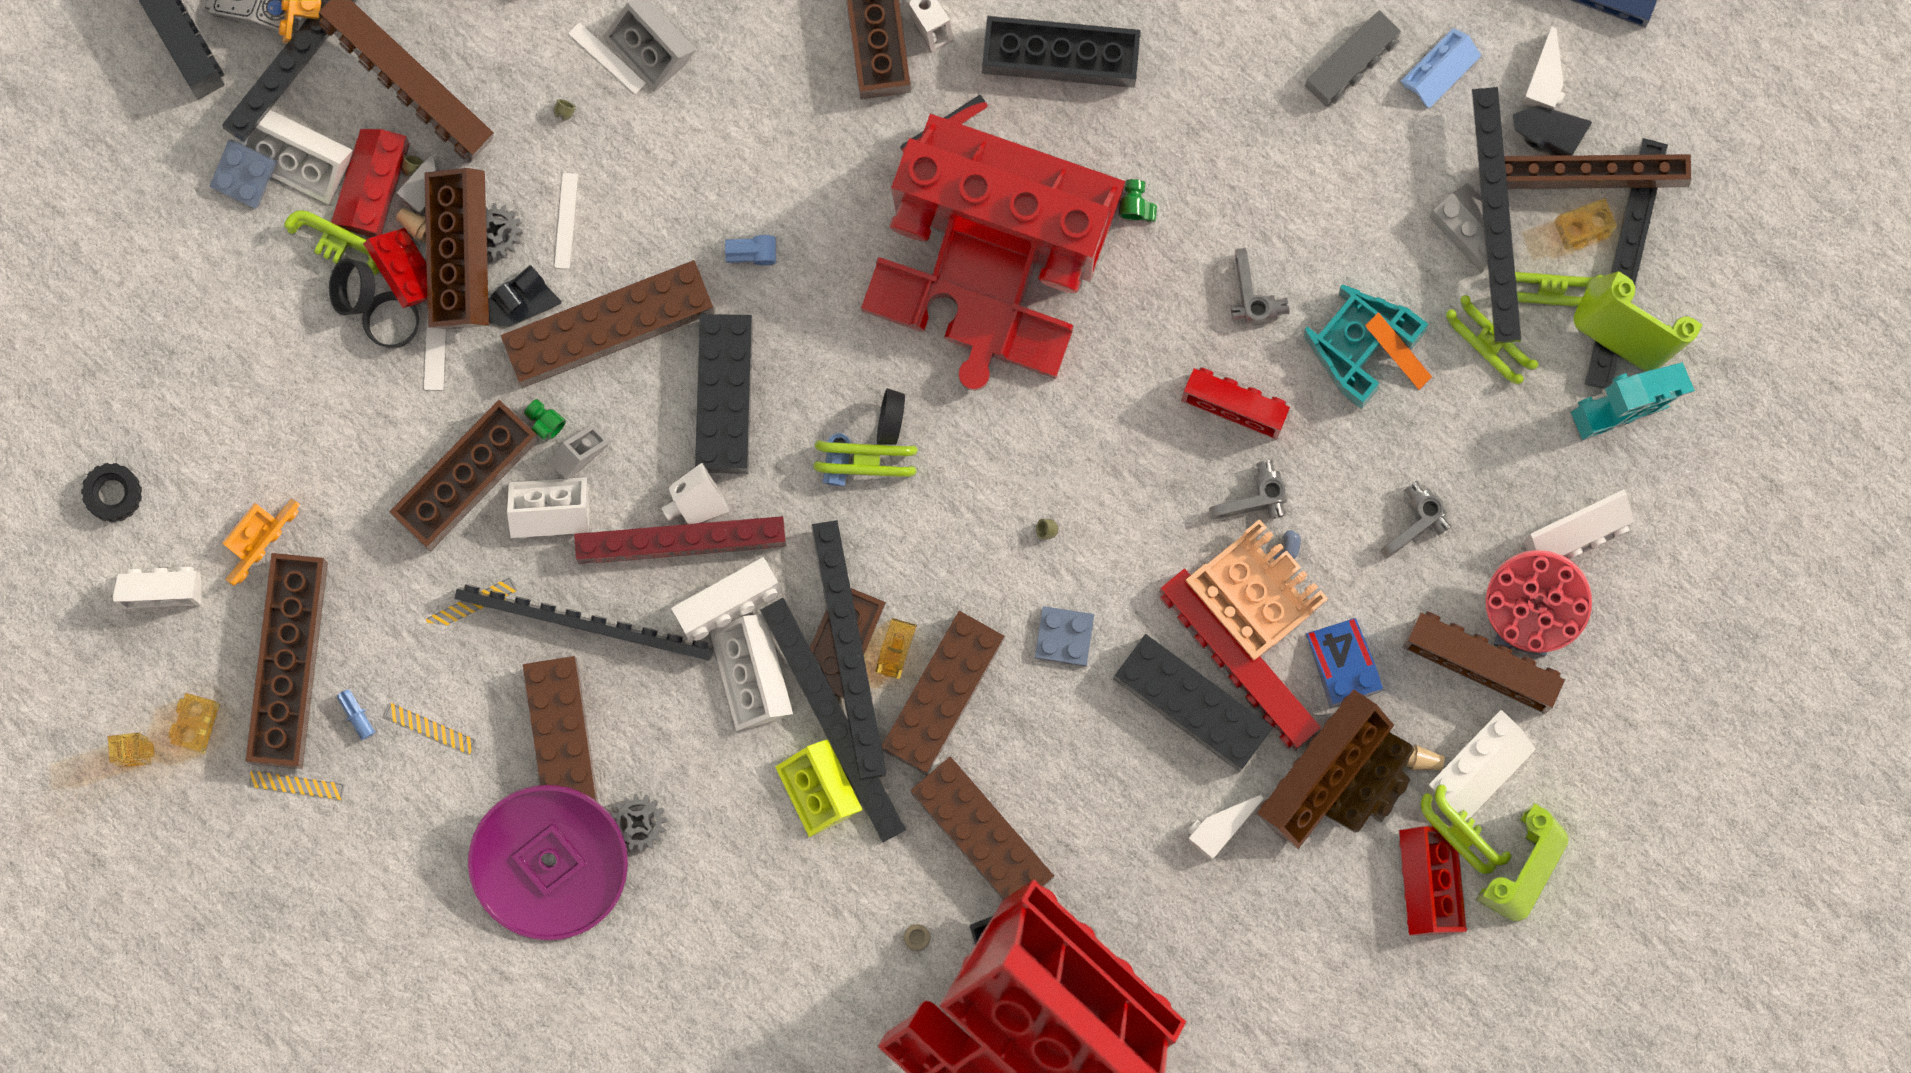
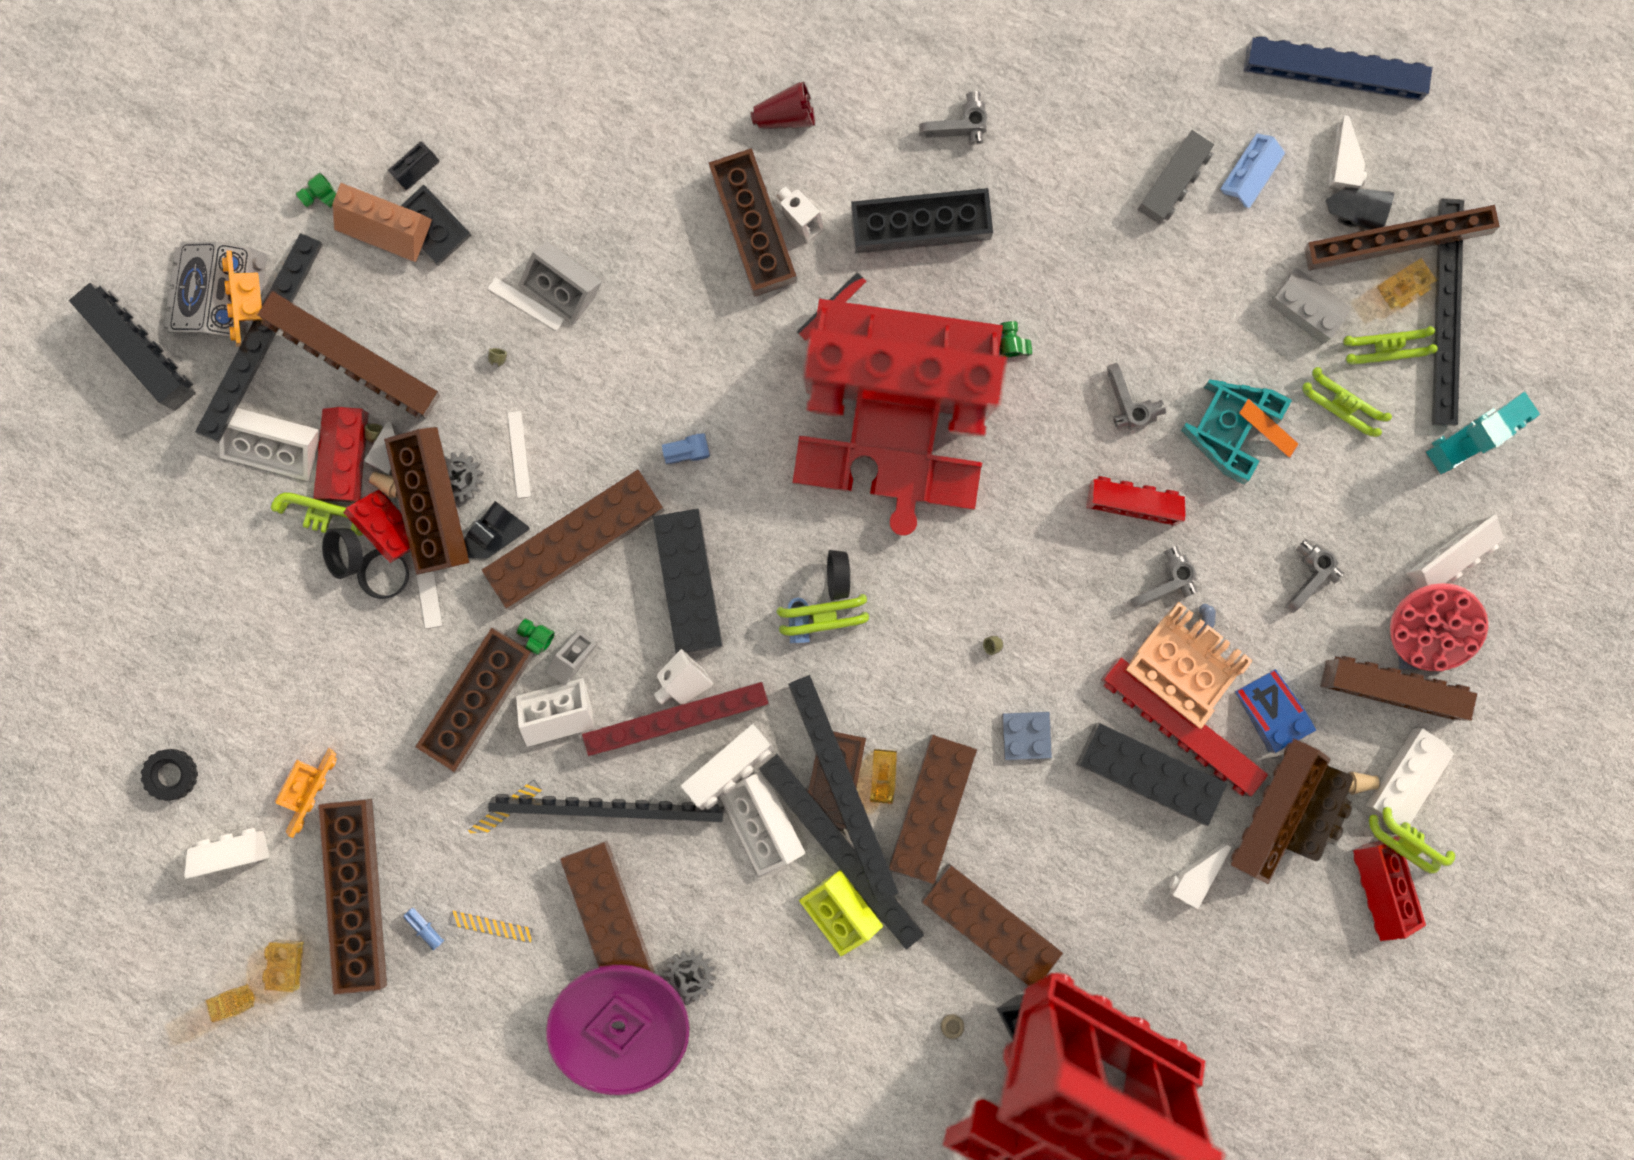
camera: 10 degrees left, 5 degrees up
sand blue plate [209,139,277,208] -> none
sticker [248,771,345,800] -> none
black plate [1472,87,1521,344] -> none
lime windscreen [1476,803,1569,922] -> none
lime windscreen [1573,271,1703,372] -> none

